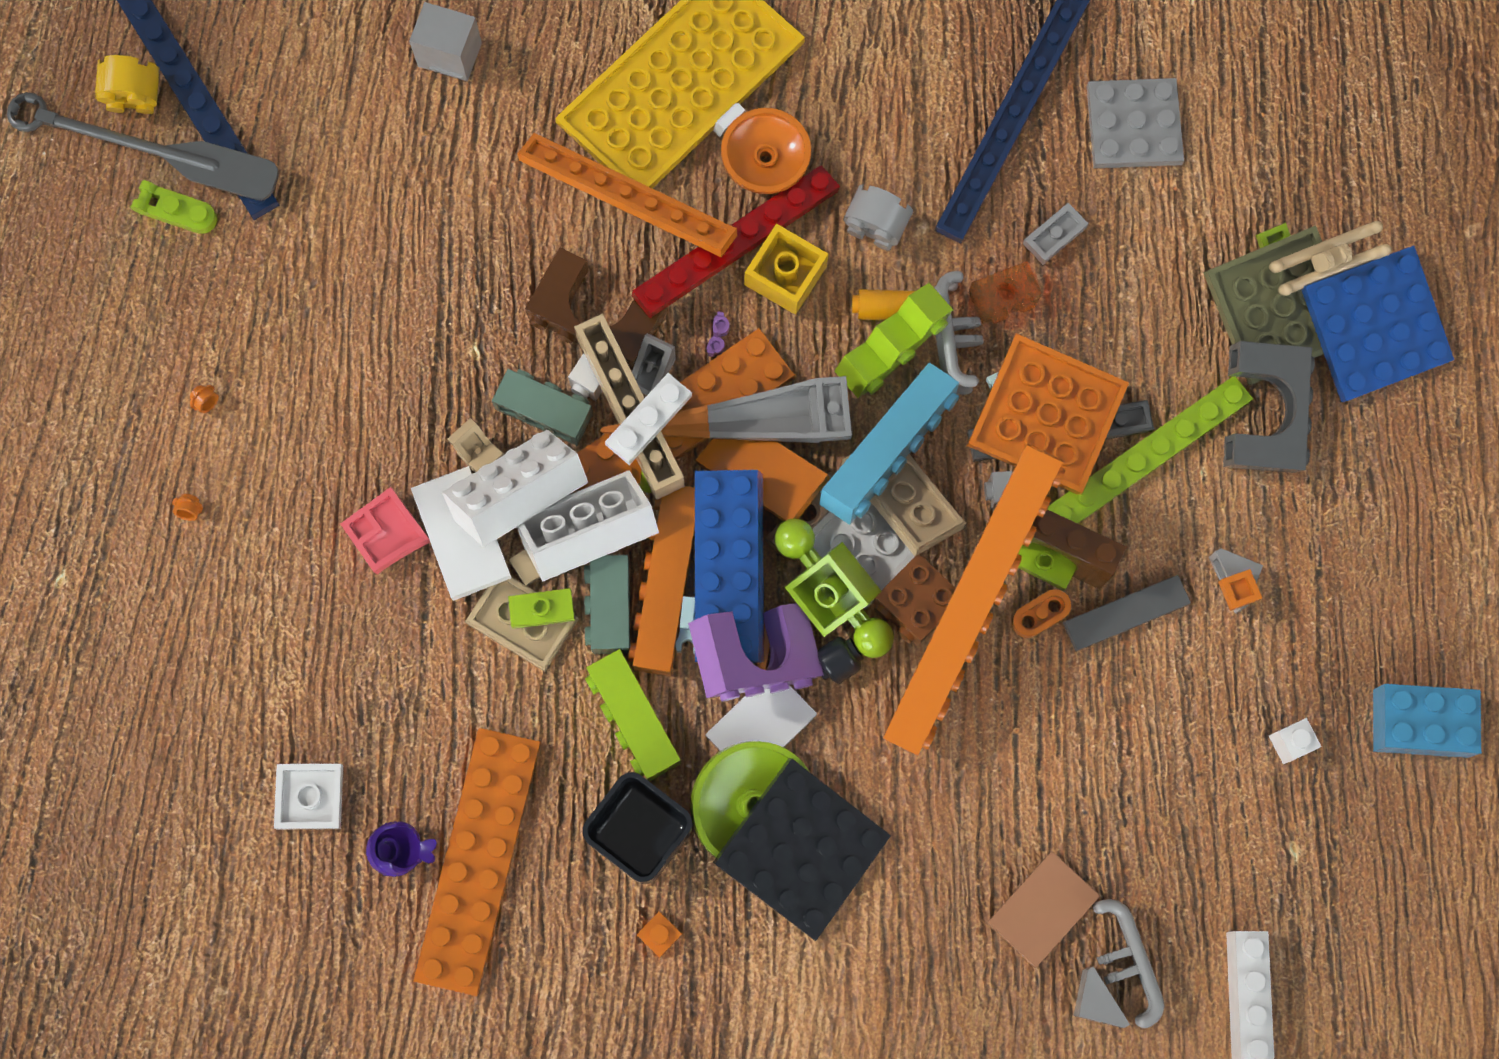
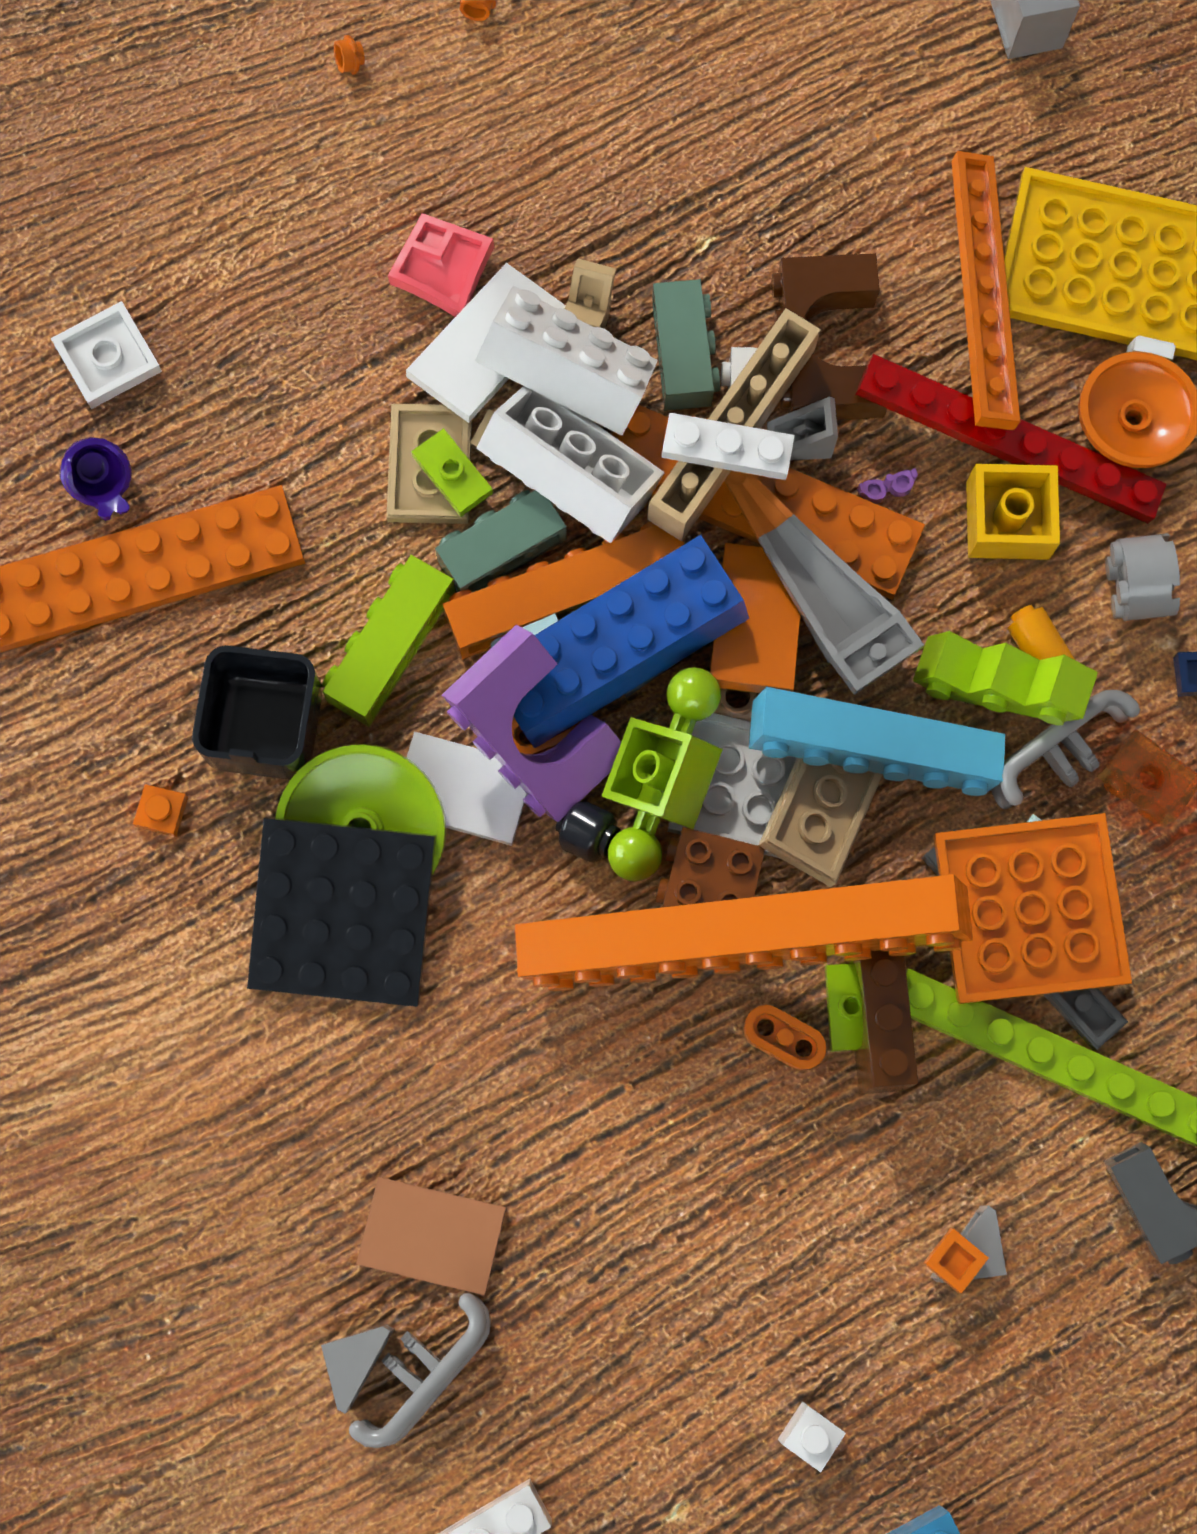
camera: 60 degrees right, 0 degrees up
dark grey tile [1063,575,1191,652] -> none

